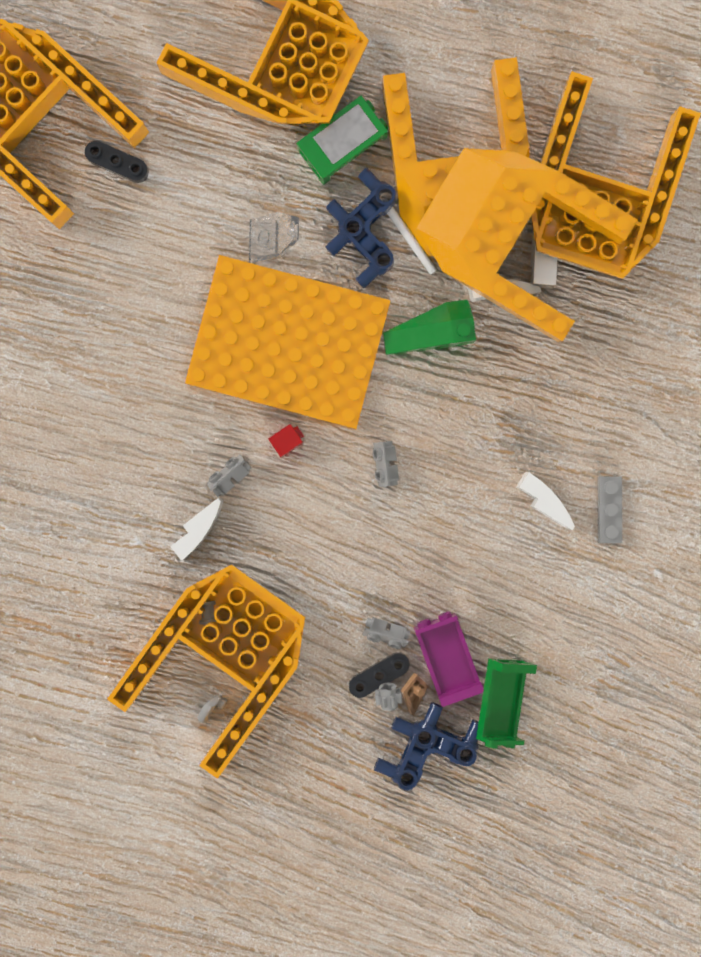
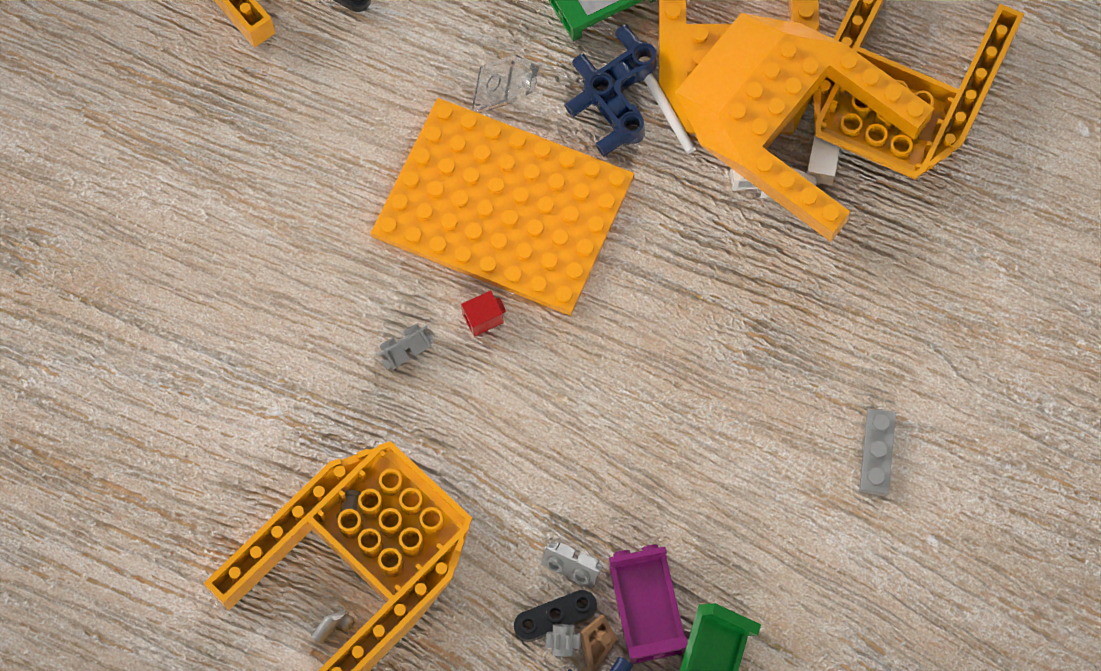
camera: 10 degrees right, 20 degrees down
white slope [171,498,224,561] -> none
light grey hinge [372,441,399,487] -> none
green wedge [383,299,476,355] -> none
white slope [516,472,575,530] -> none

